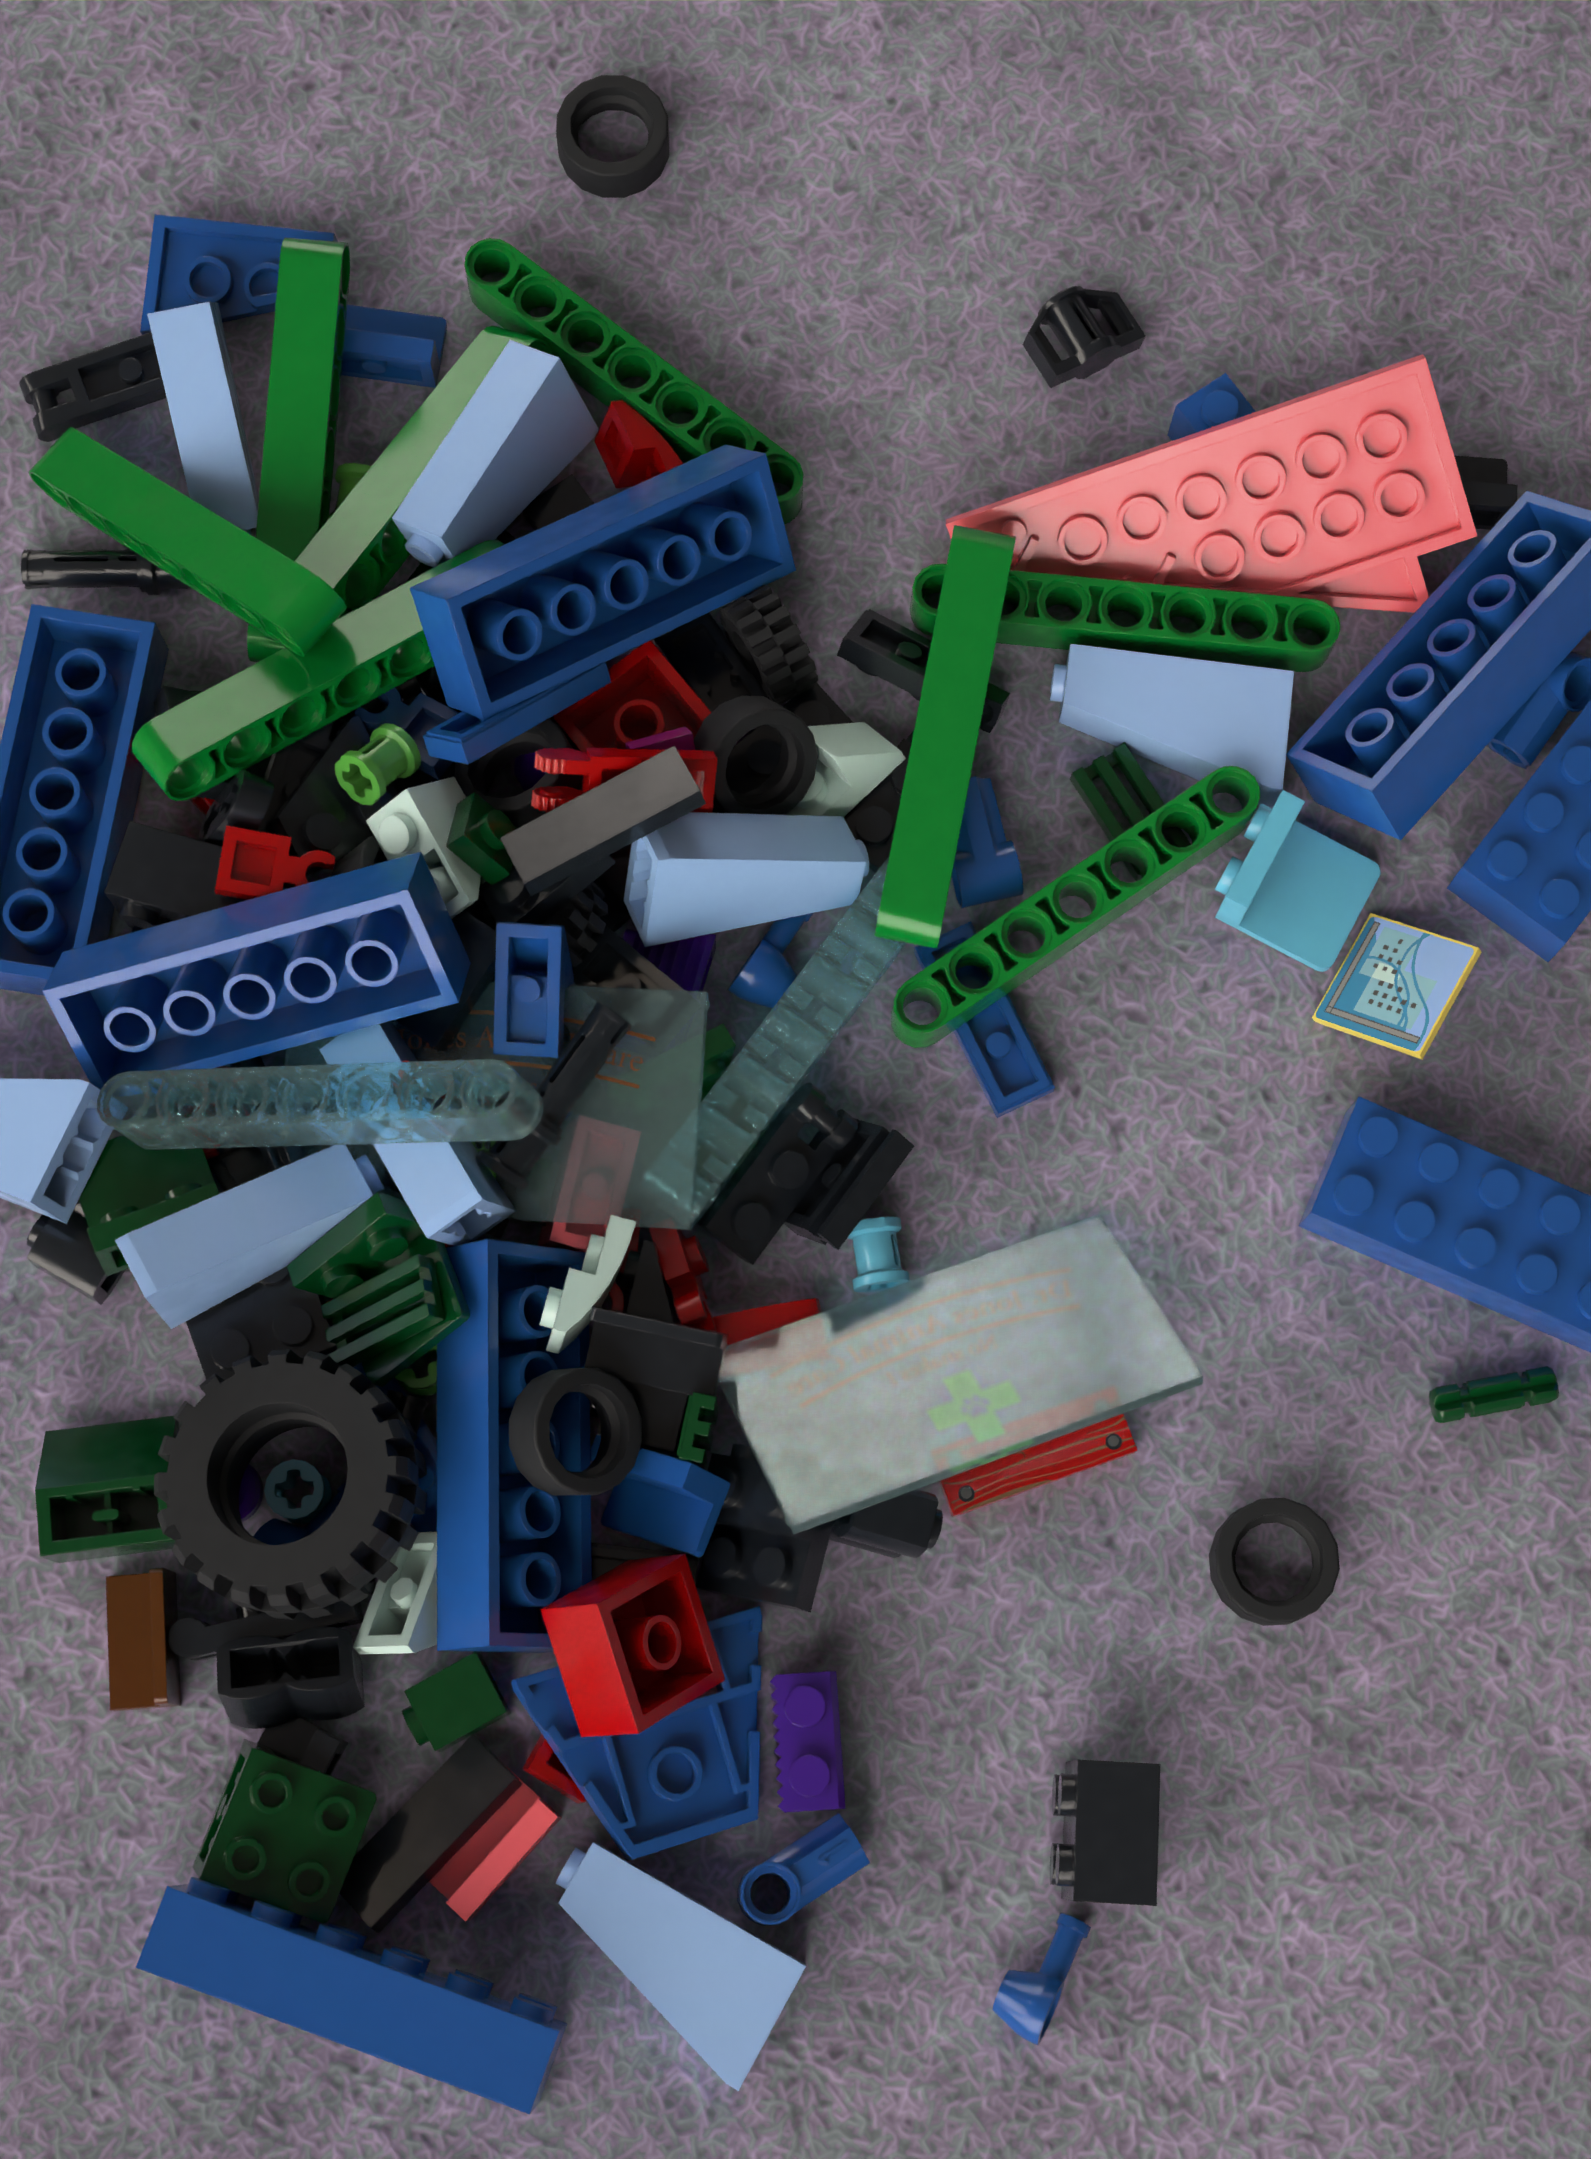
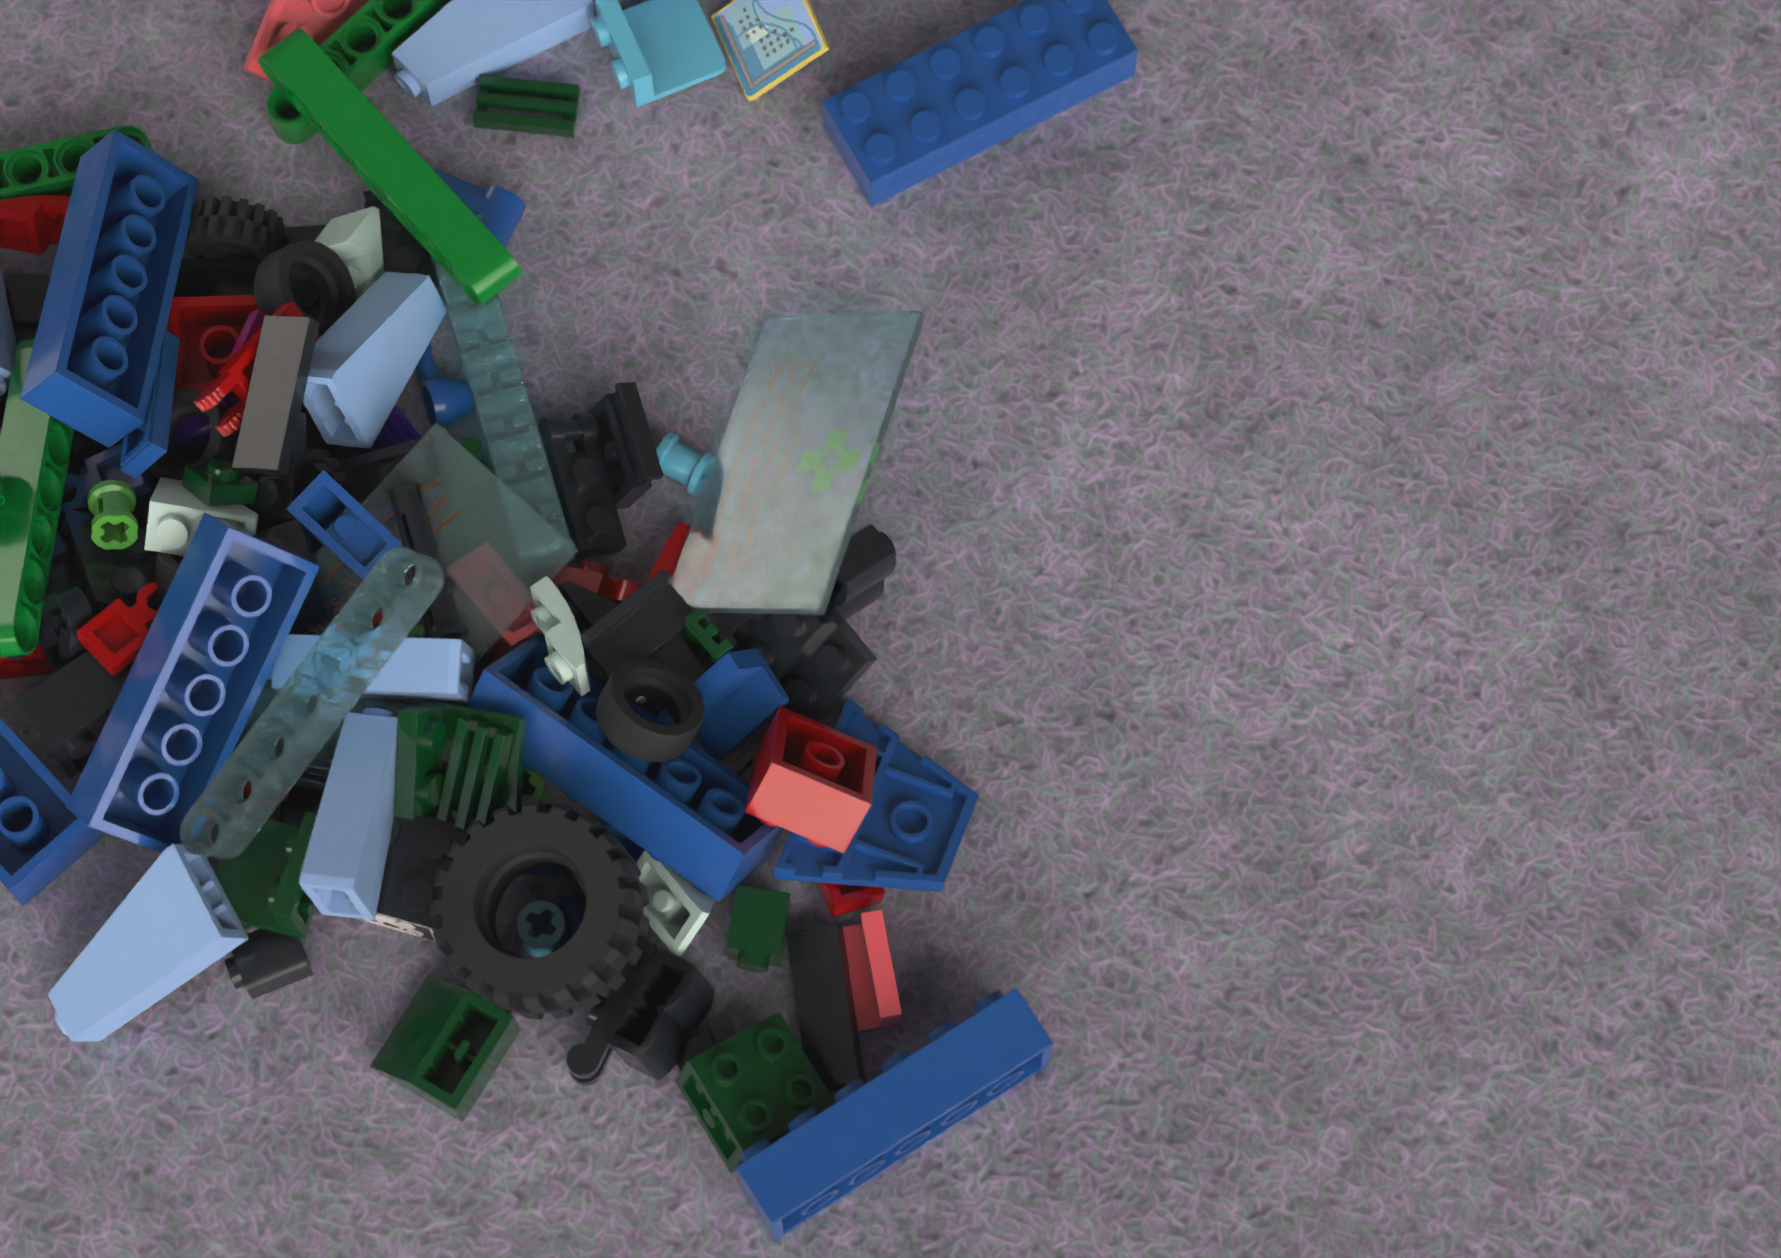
camera: 50 degrees left, 5 degrees down
reddish brown panel [106,1567,181,1711] -> none
light blue slope [555,1842,806,2091] -> none
blue piece [737,1813,870,1925] -> none
dark purple brick [770,1671,846,1813] -> none
black hinge [837,609,1010,733] -> none
green beam [891,766,1260,1048] -> none
blue tile [914,921,1055,1118] -> none
red tile [930,1389,1138,1518] -> none
blue bar [992,1913,1091,2045] -> none
black brick [1050,1759,1160,1906] -> none
black tyre [1209,1498,1340,1626] -> none
dark green axle [1429,1366,1559,1423] -> none

